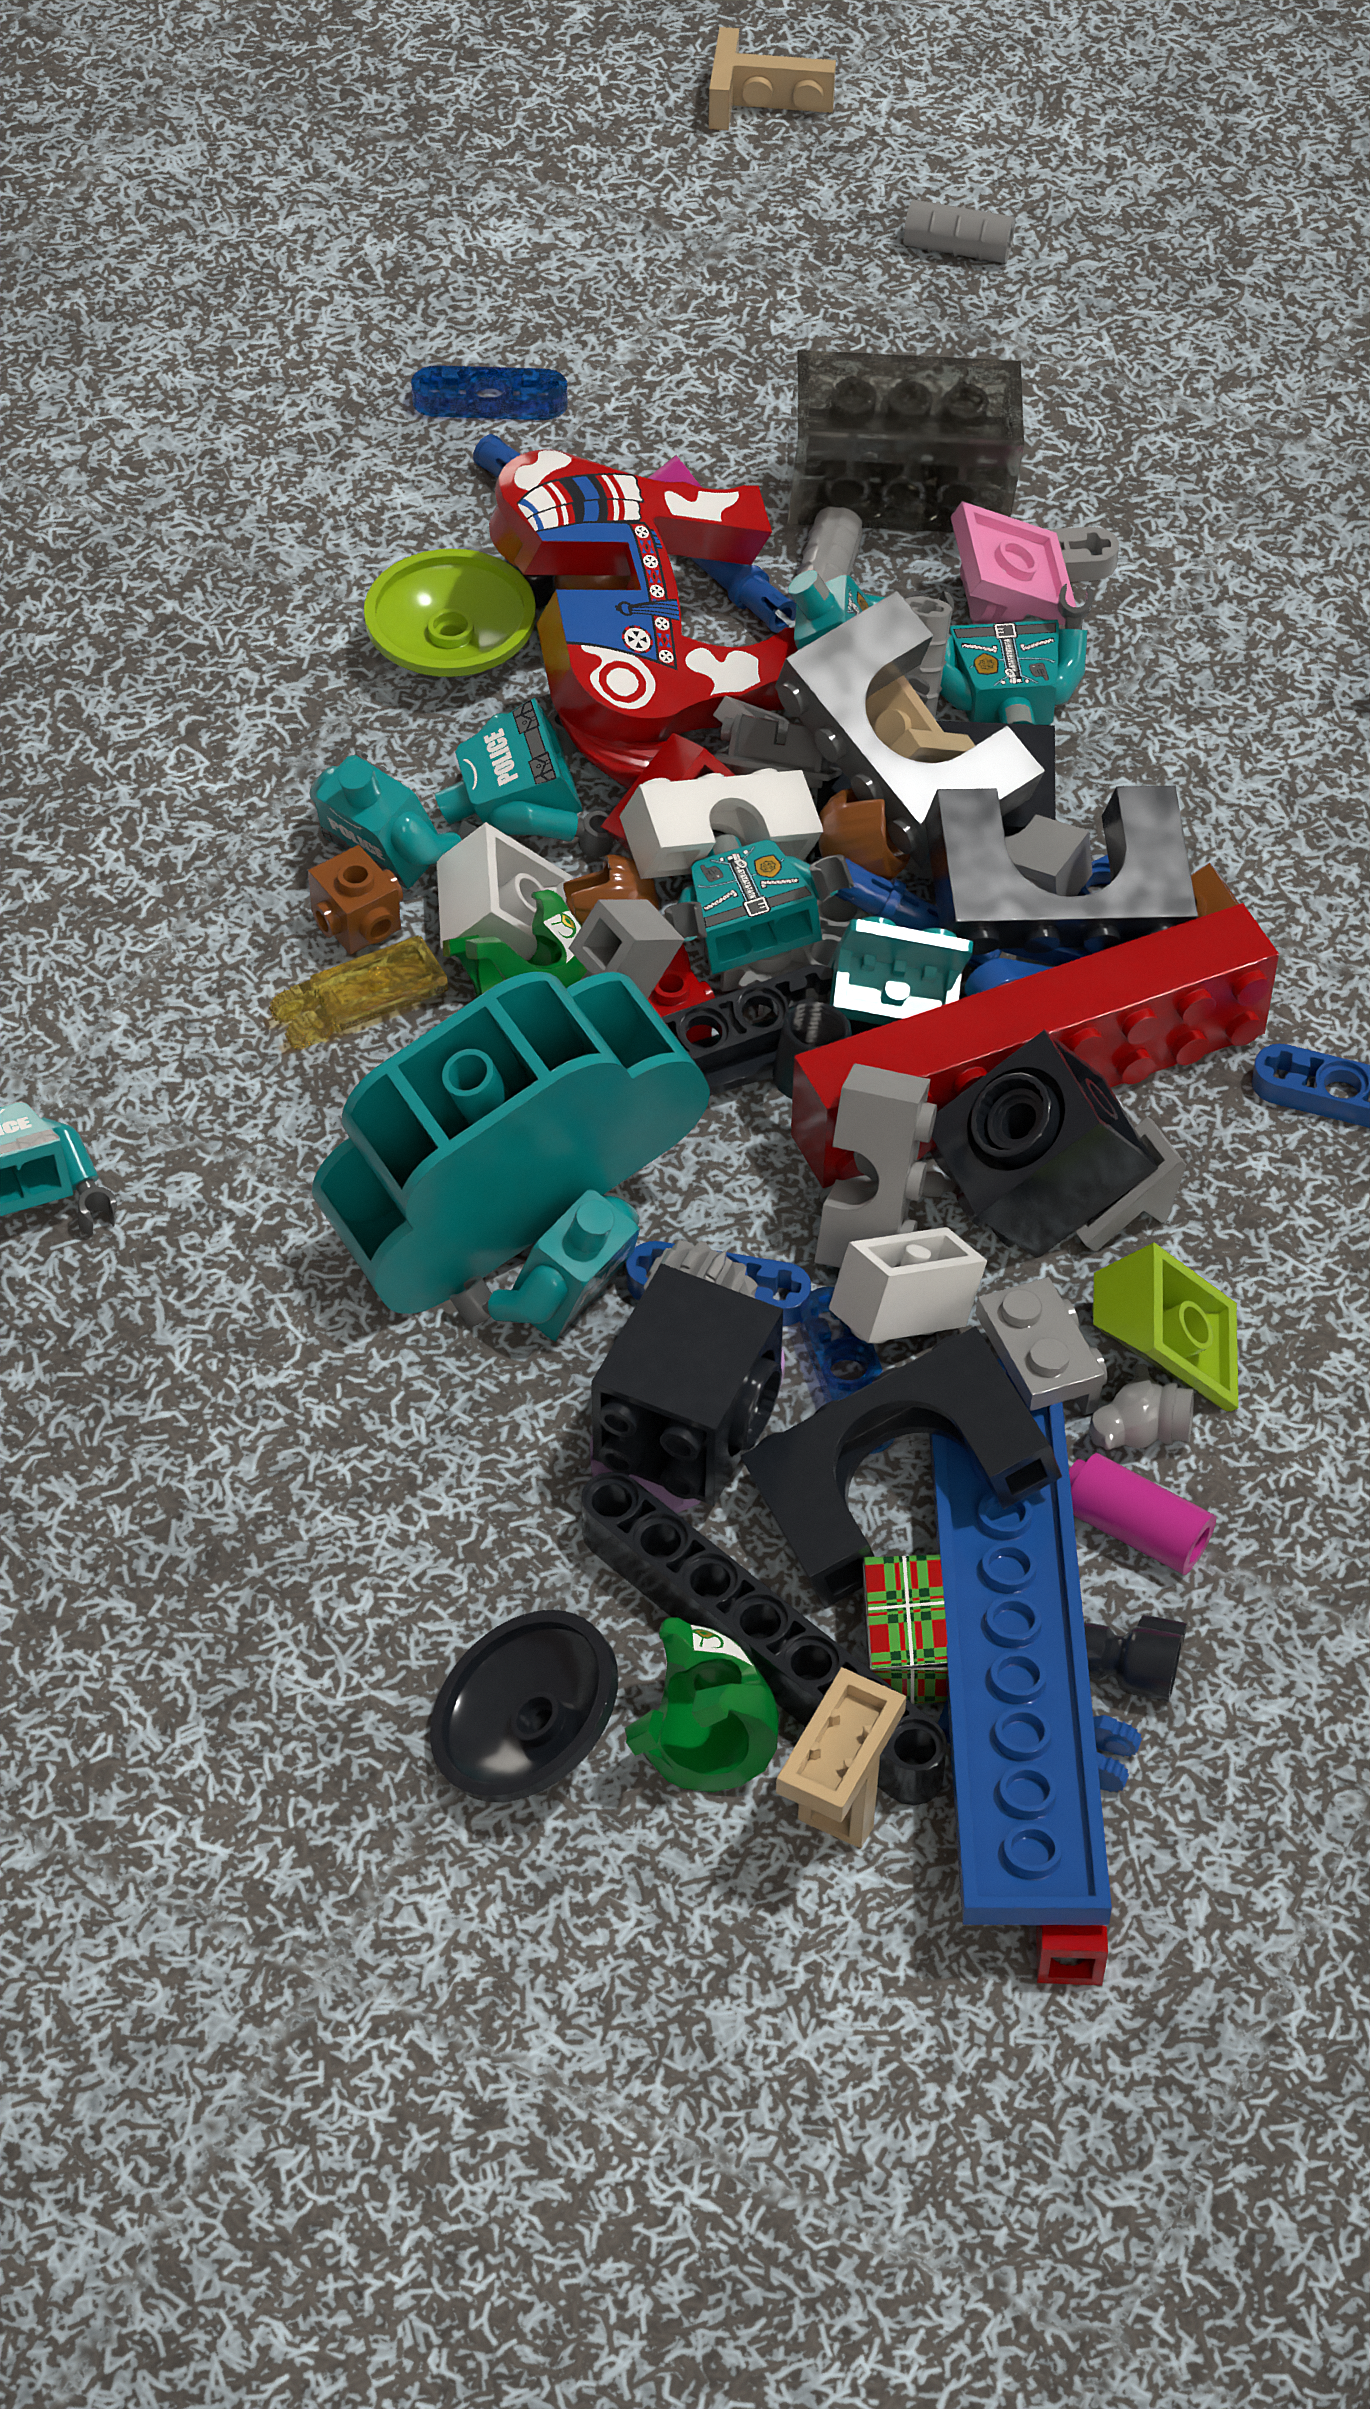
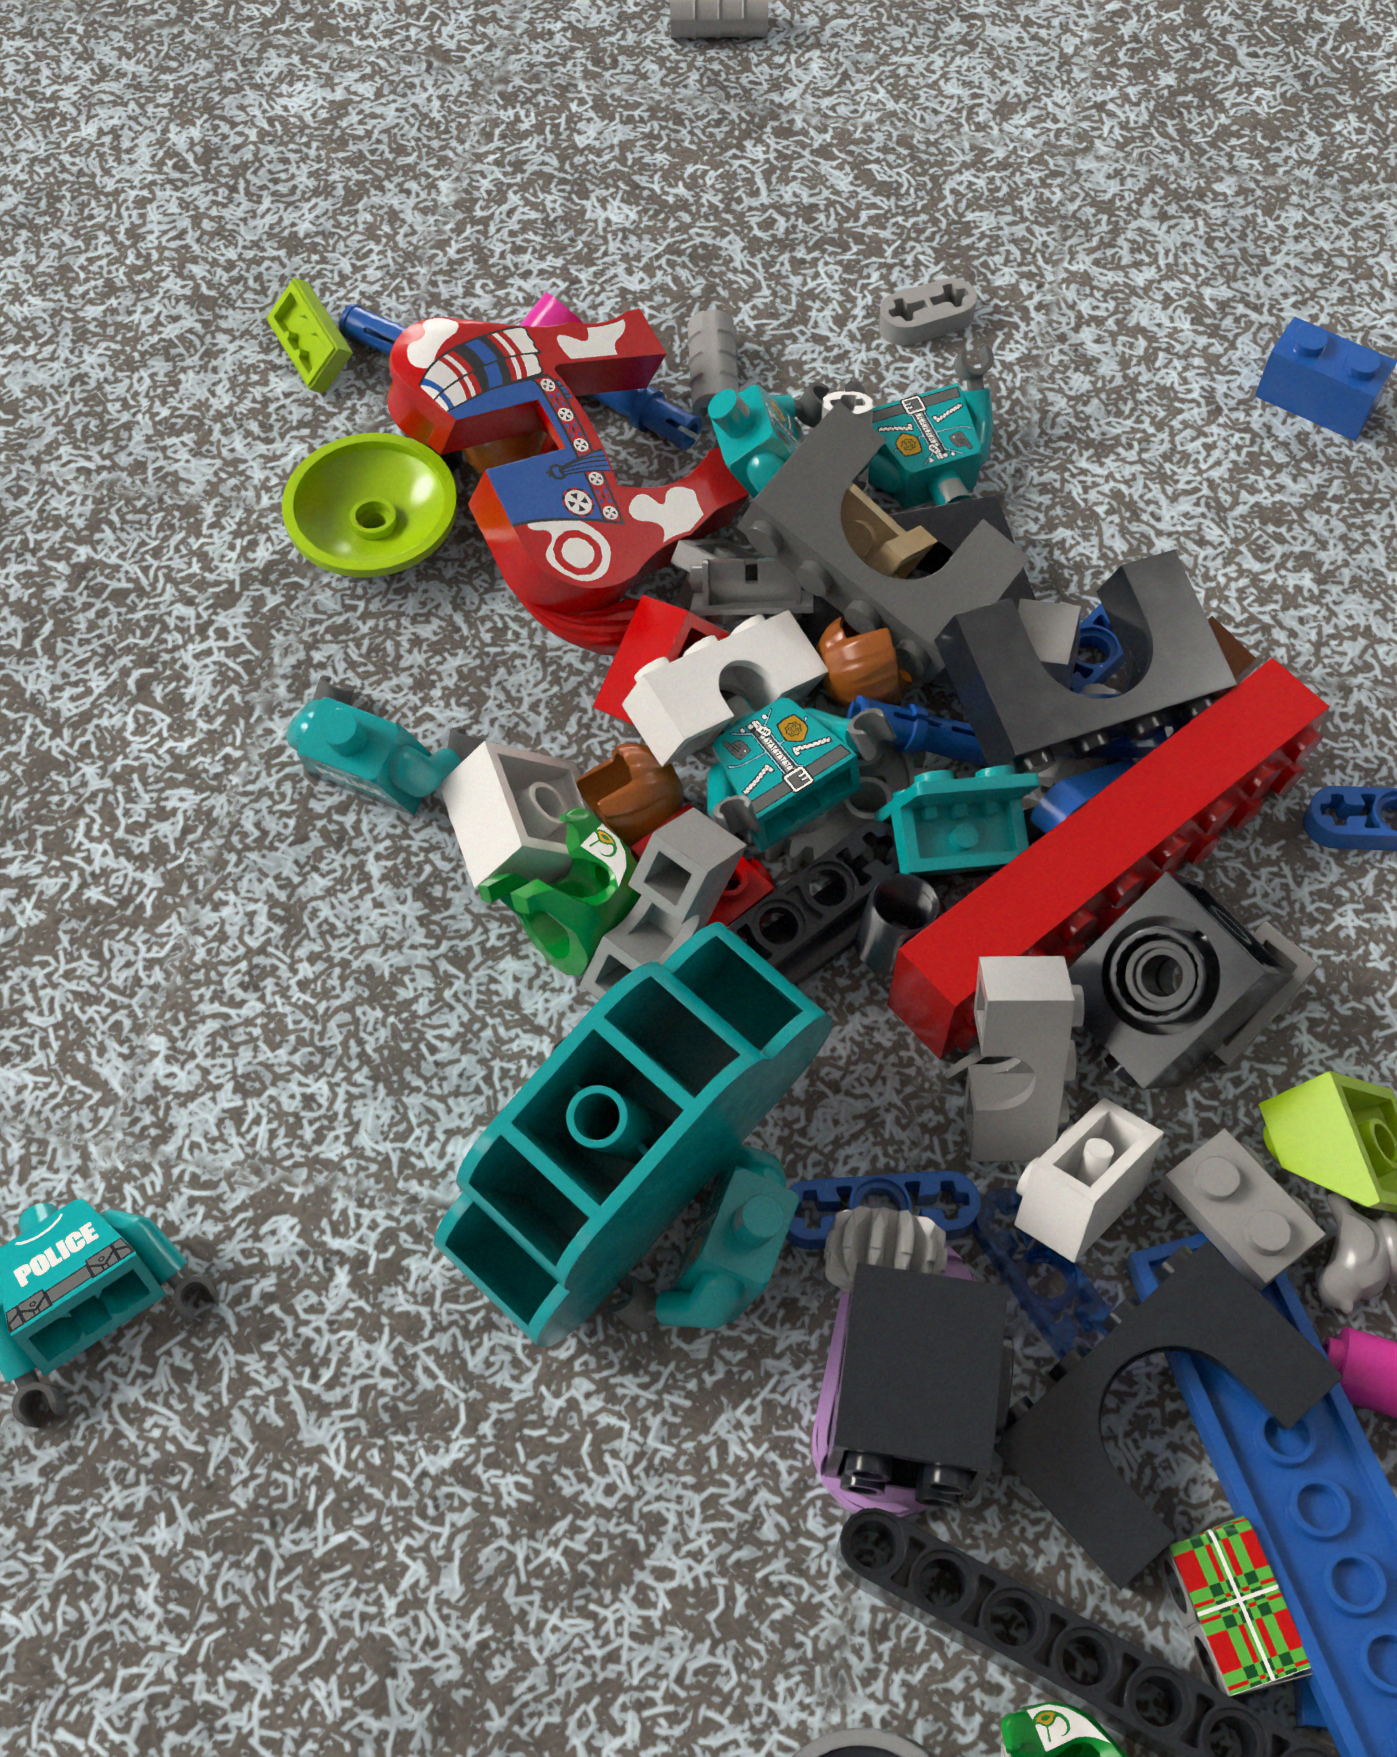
camera: 15 degrees left, 10 degrees up
clear yellow hinge [269,935,448,1050] -> none
dark orange brick [308,845,403,955] -> none
clear blue beam [411,365,568,420] -> none
teal torso [435,698,614,858] -> none
clear smoke brick [787,350,1024,532] -> none
bright pink bracket [951,501,1076,626] -> none
none -> lime plate [266,277,353,394]

